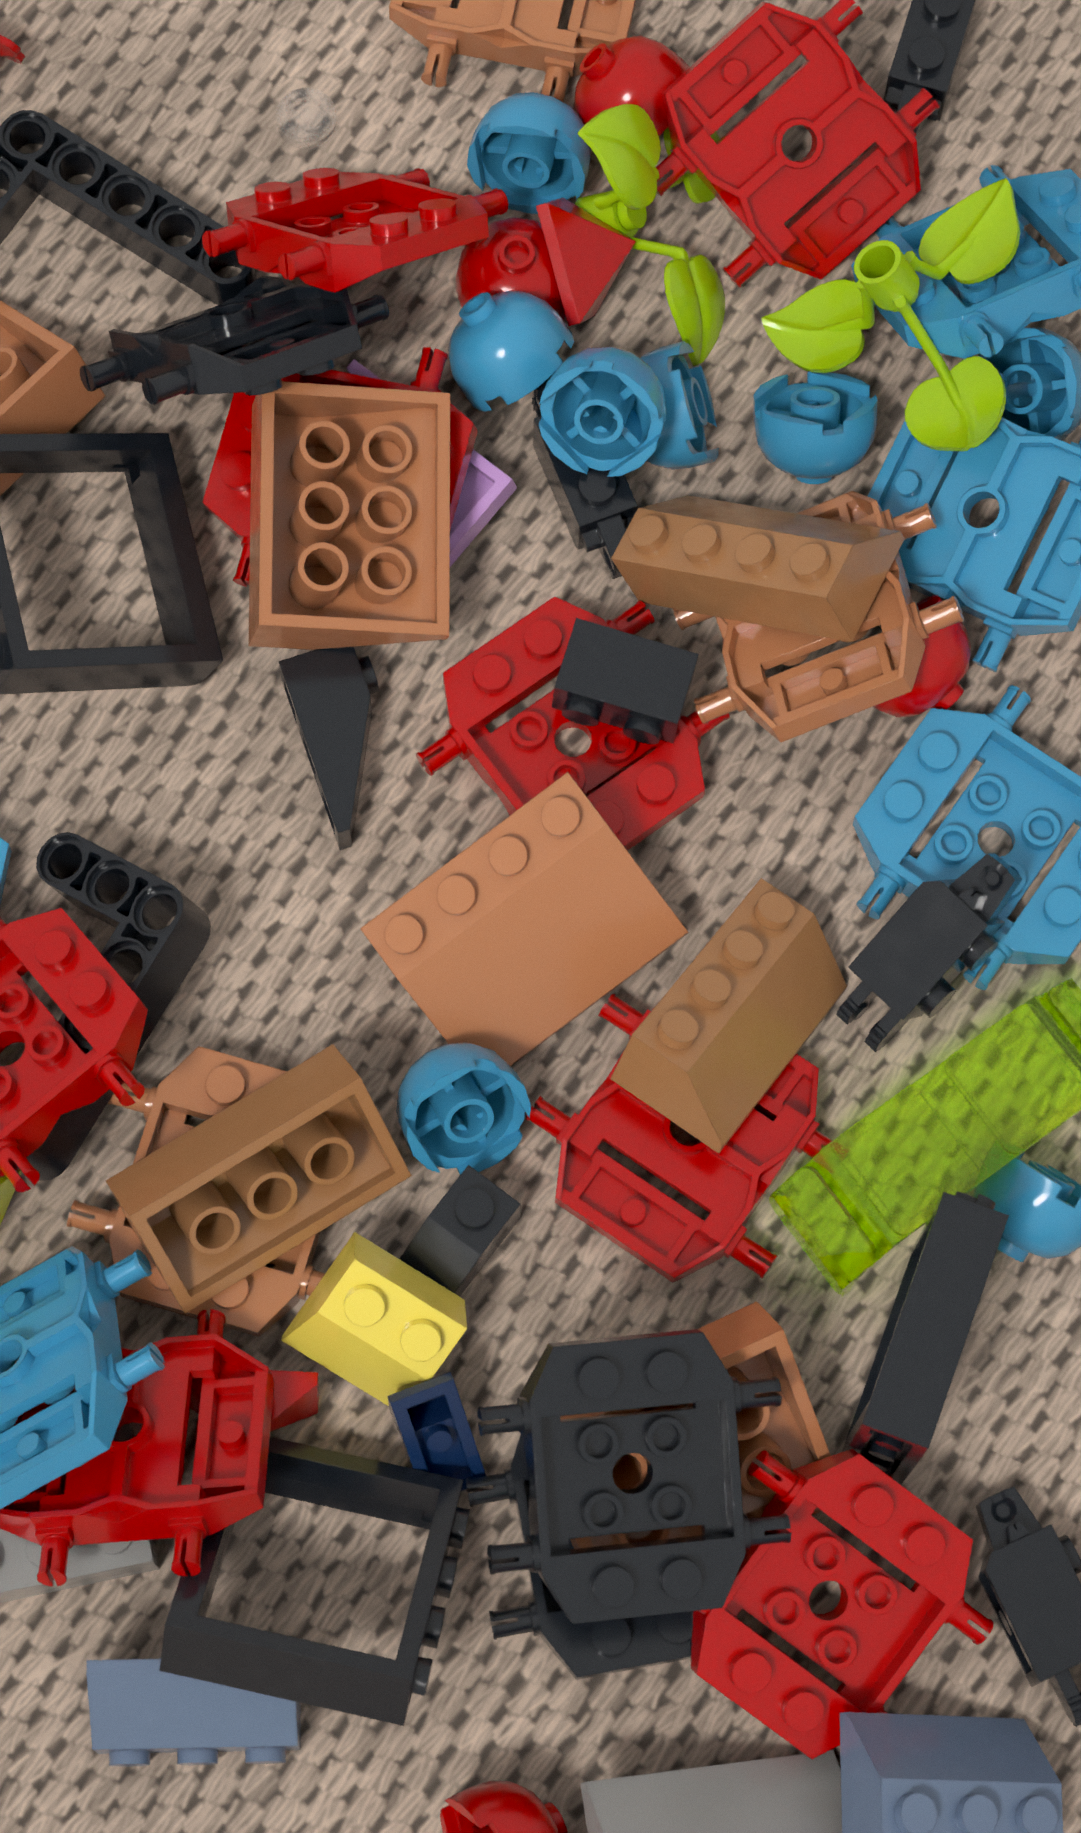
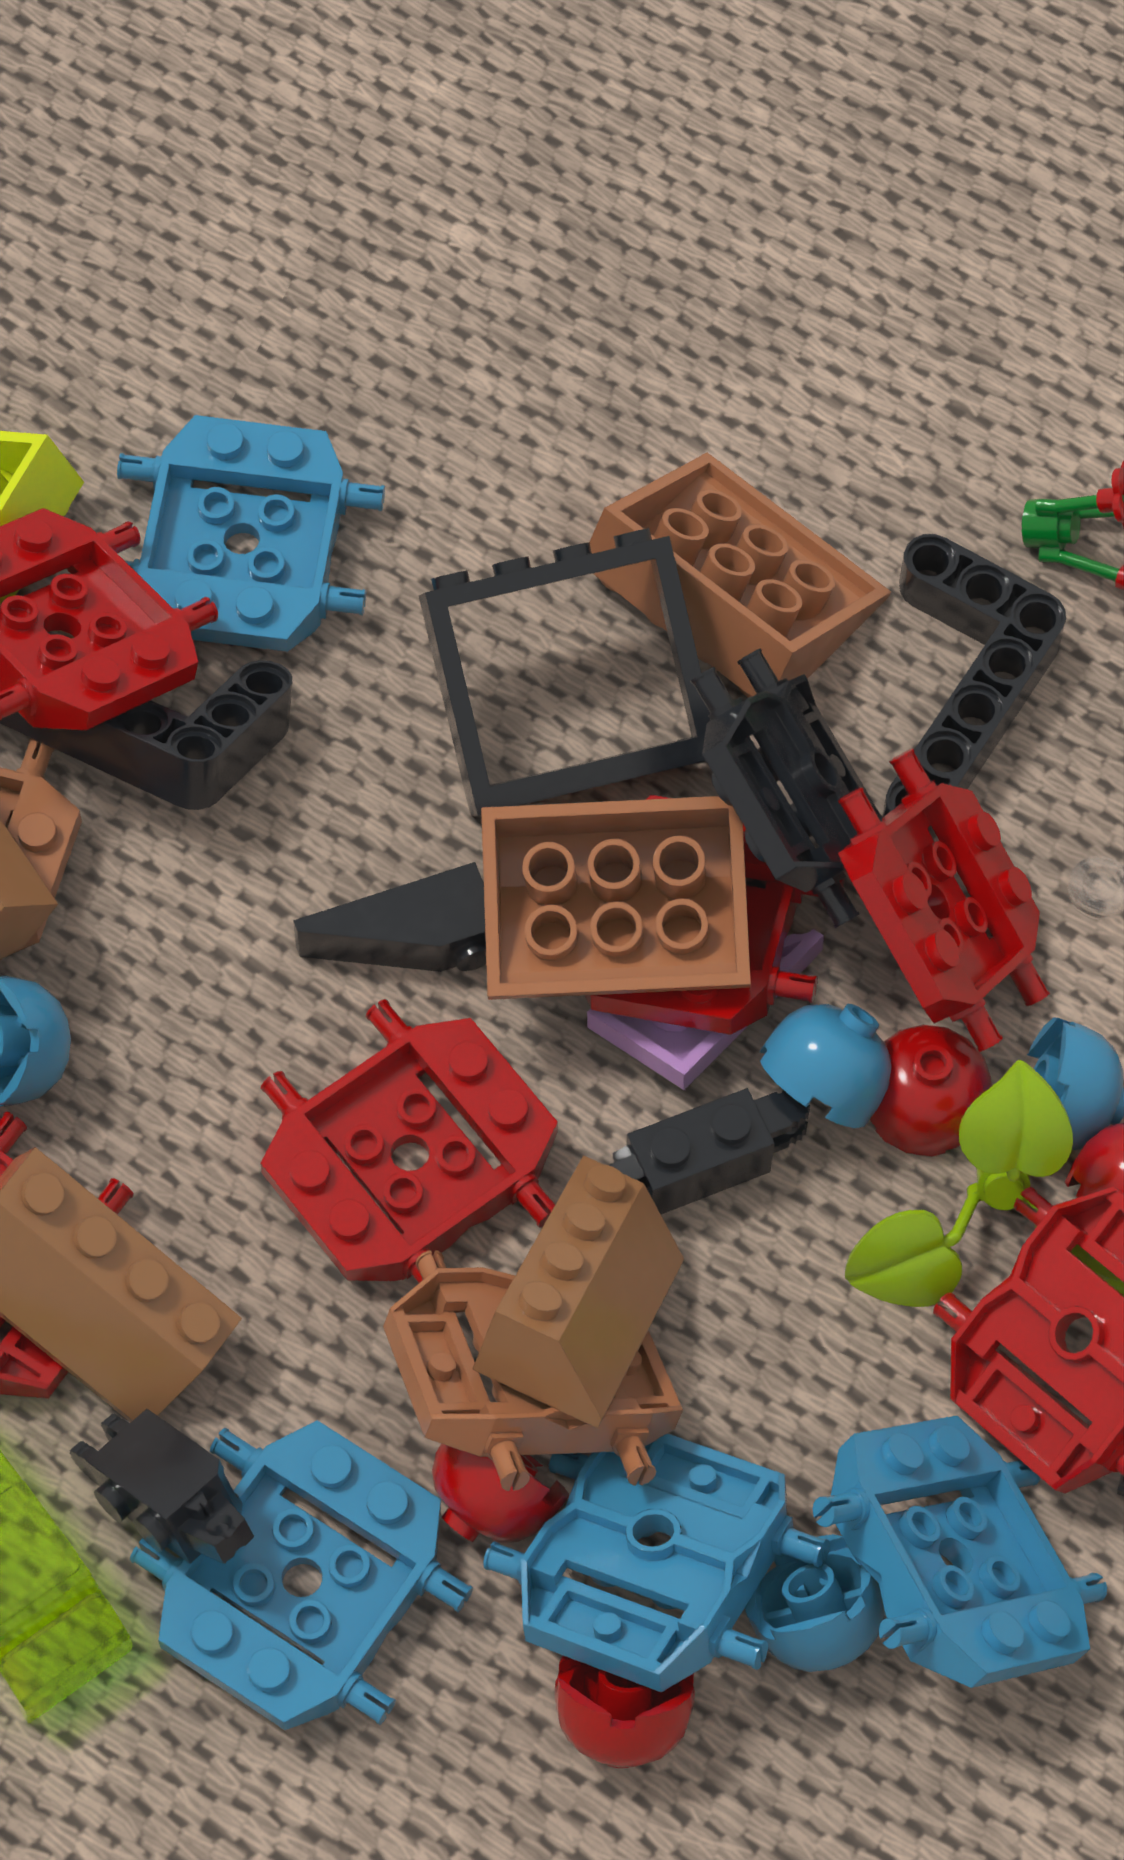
camera: 90 degrees right, 10 degrees down
nougat slope [360,772,689,1066] -> none
red slope [536,197,636,326] -> none
dark azure cylinder [539,347,667,477] -> none
black brick [552,618,699,744] -> none
dark azure cylinder [640,341,719,470] -> none
dark azure cylinder [753,372,878,484] -> none
lime plant [762,178,1020,452] -> none

